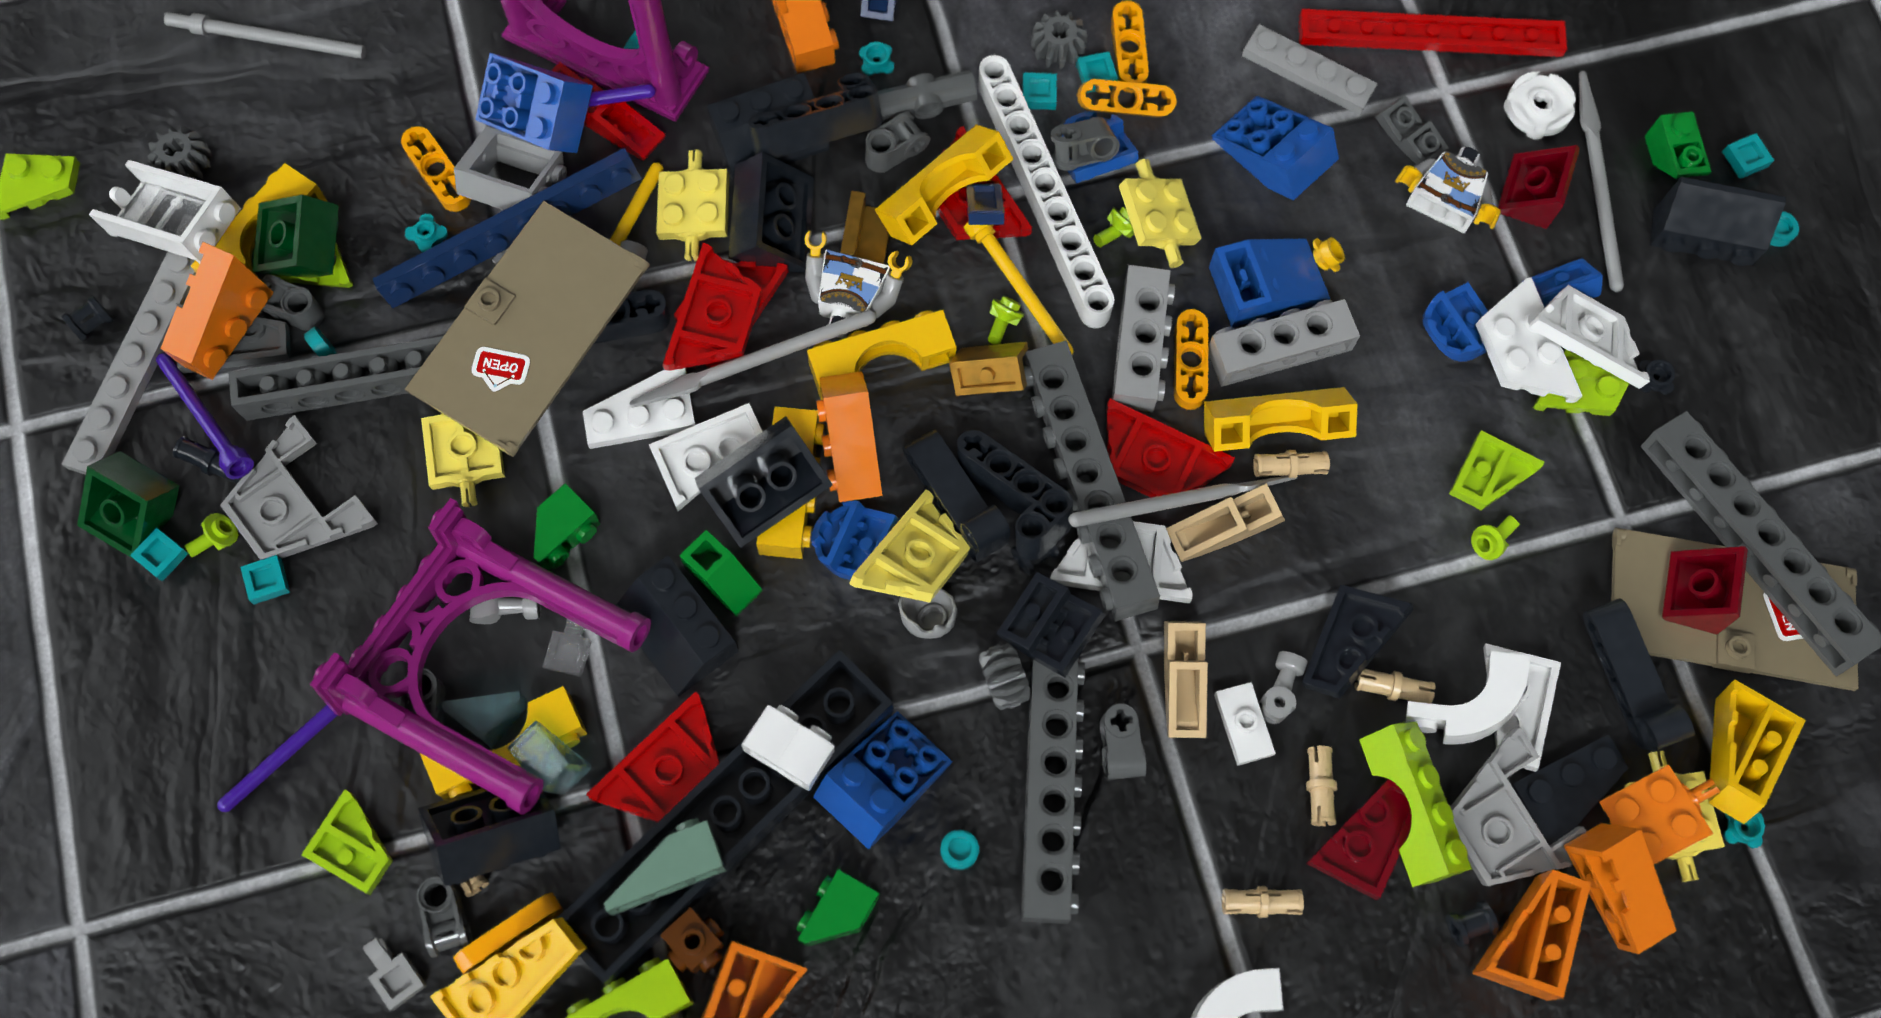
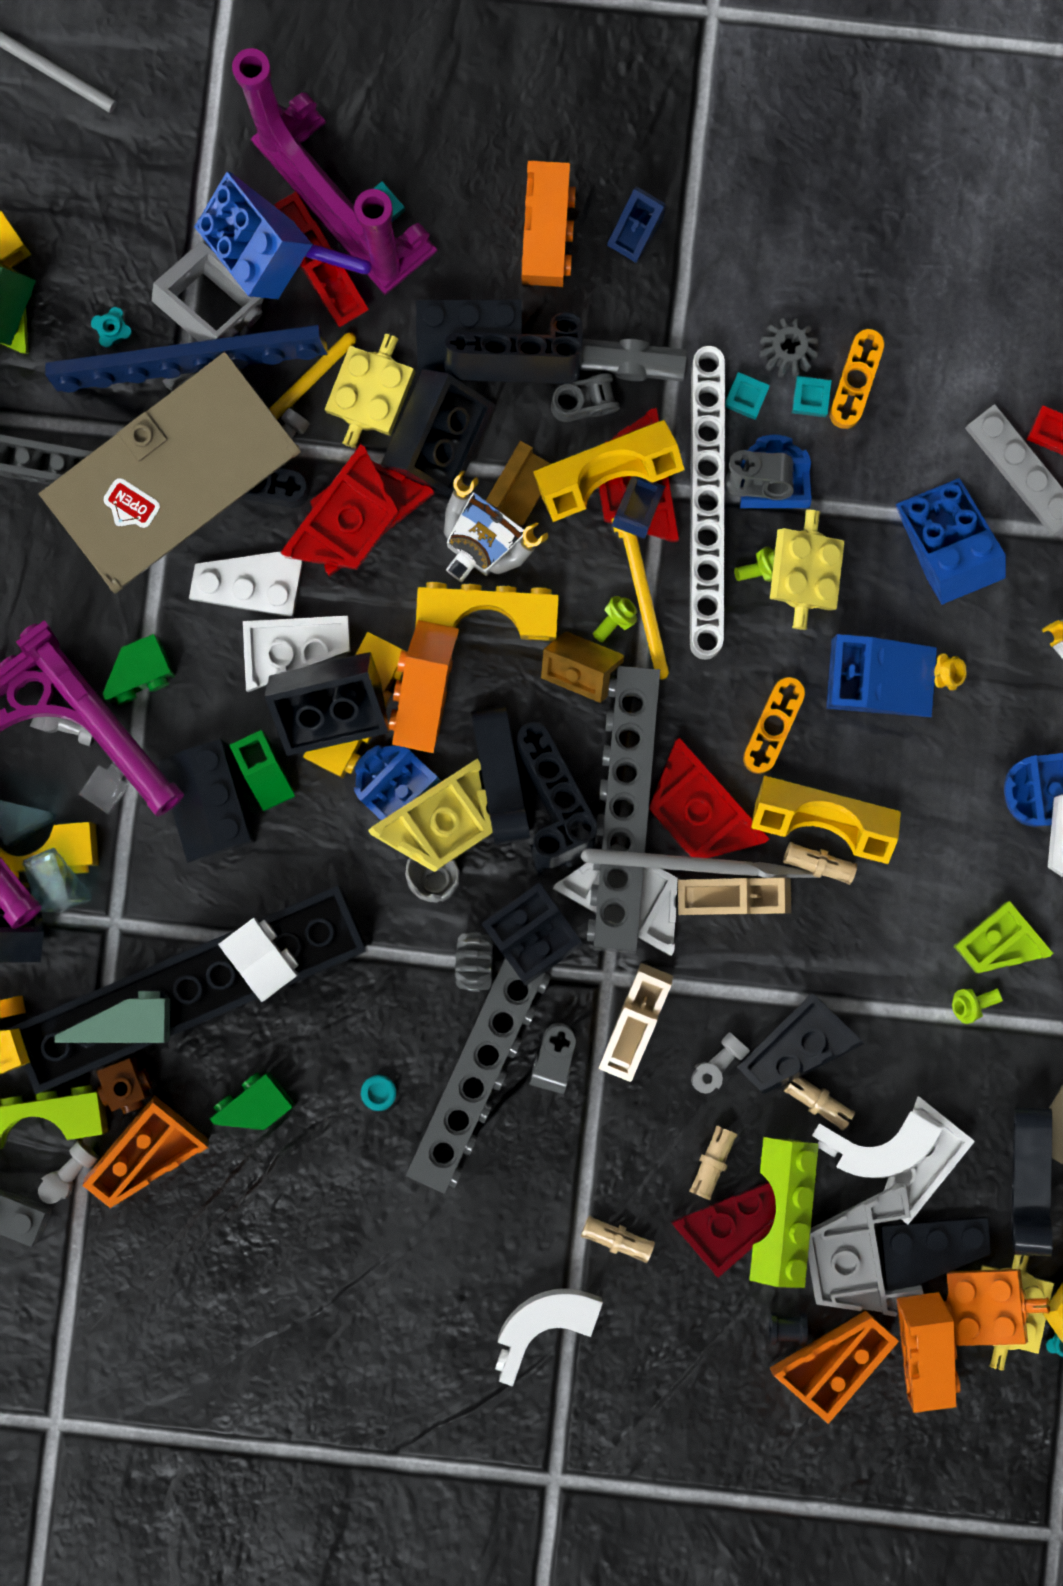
camera: 25 degrees right, 15 degrees up
light orange beam [401,126,471,212] -> none
light yellow plate [421,414,505,507] -> none
red wing [586,691,720,823] -> none
light grey piece [629,310,876,408] -> none
blue slope [813,711,953,850] -> none
teal plate [859,42,894,76] -> none
light orange beam [1077,79,1176,117] -> none
light grey brick [1111,265,1175,413] -> none
light grey brick [1208,299,1360,387] -> none
white plate [1214,682,1276,766] -> none

